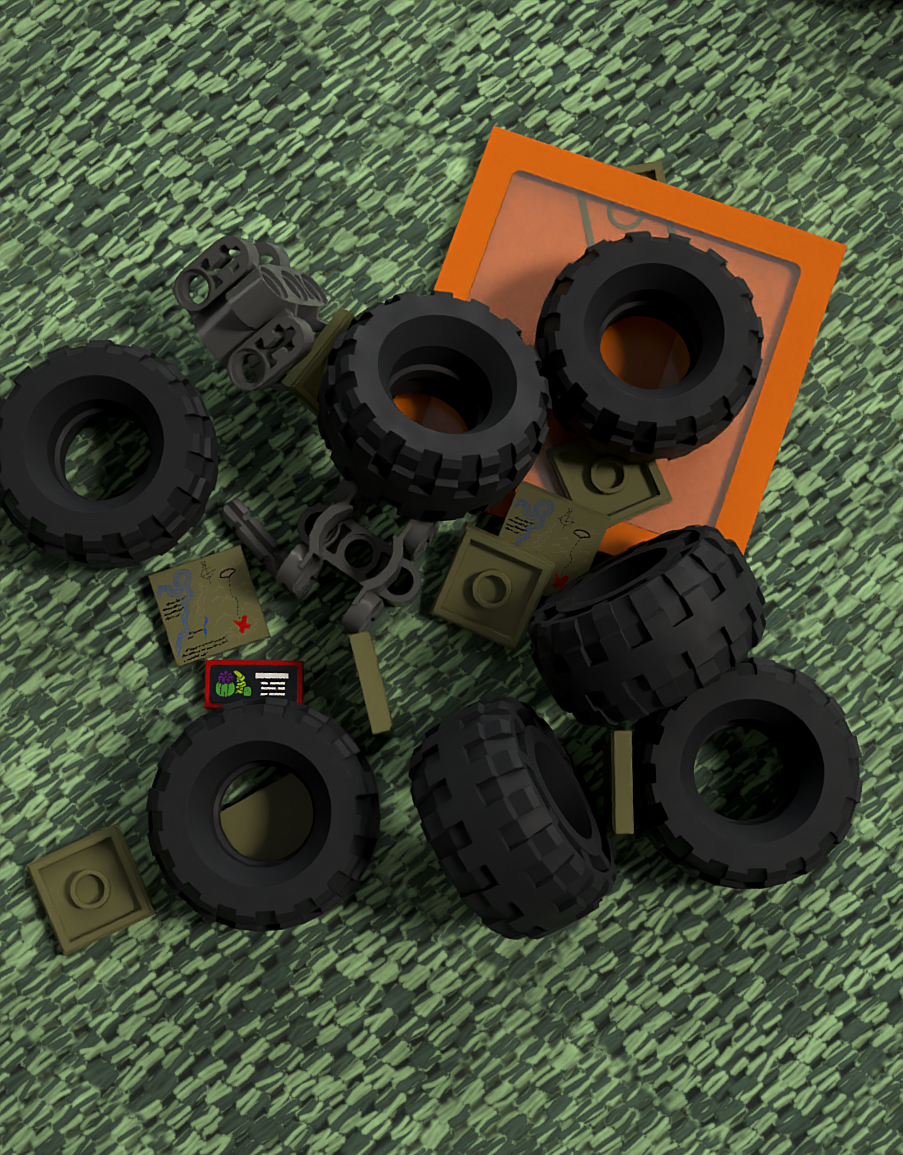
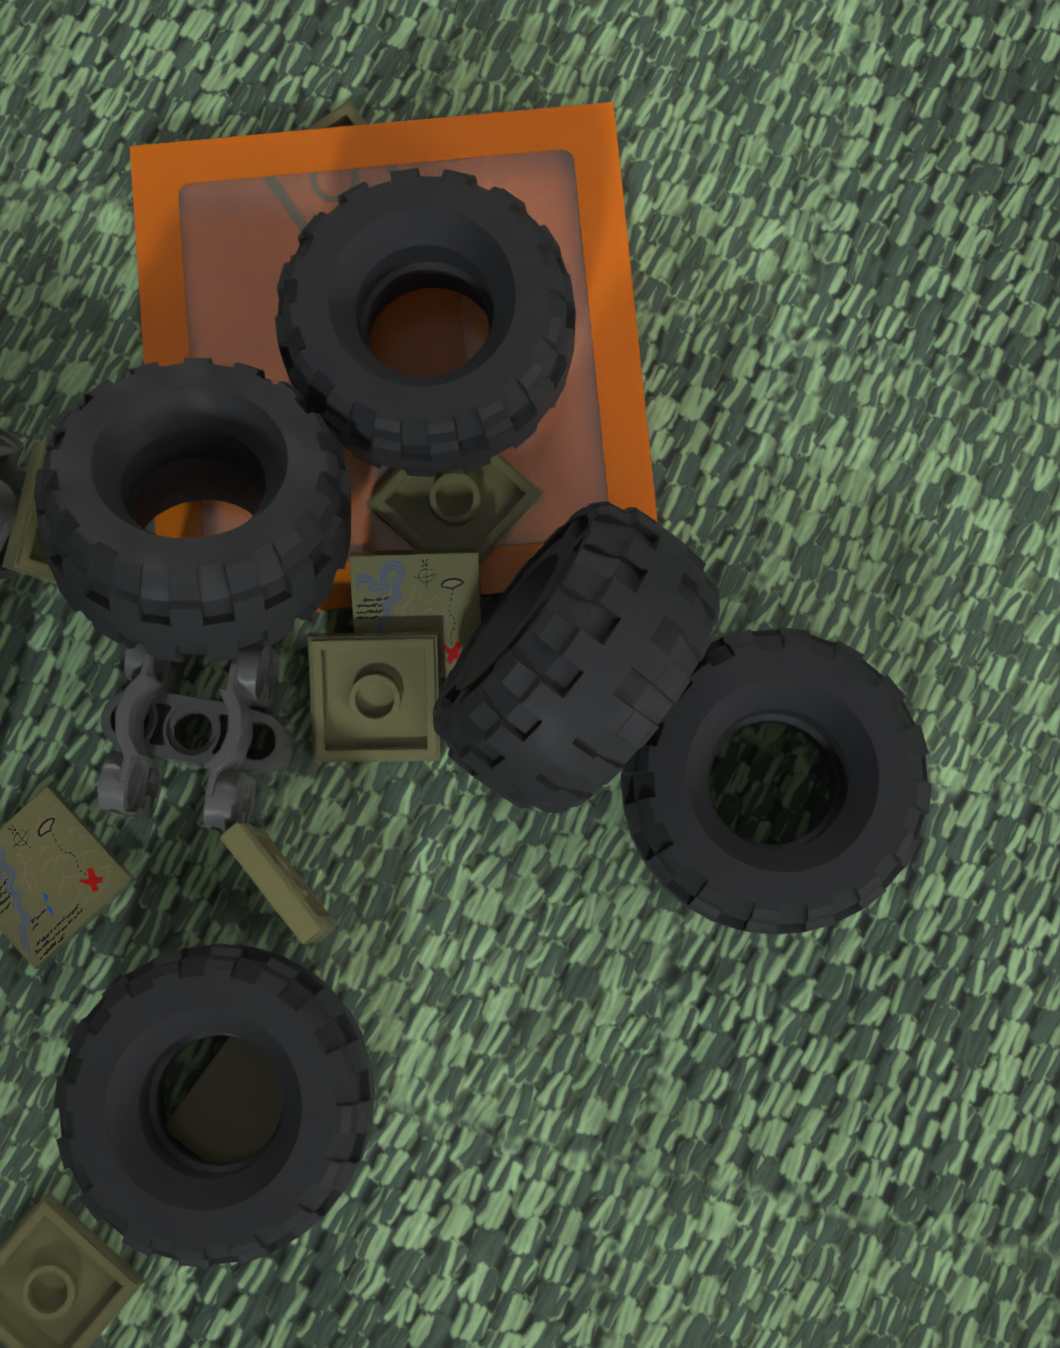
camera: 20 degrees left, 0 degrees up
tile [204,660,304,709] -> none
dark grey axle [219,498,288,579] -> none
black tyre [408,697,617,940] -> none
olive tile [602,730,634,834] -> none

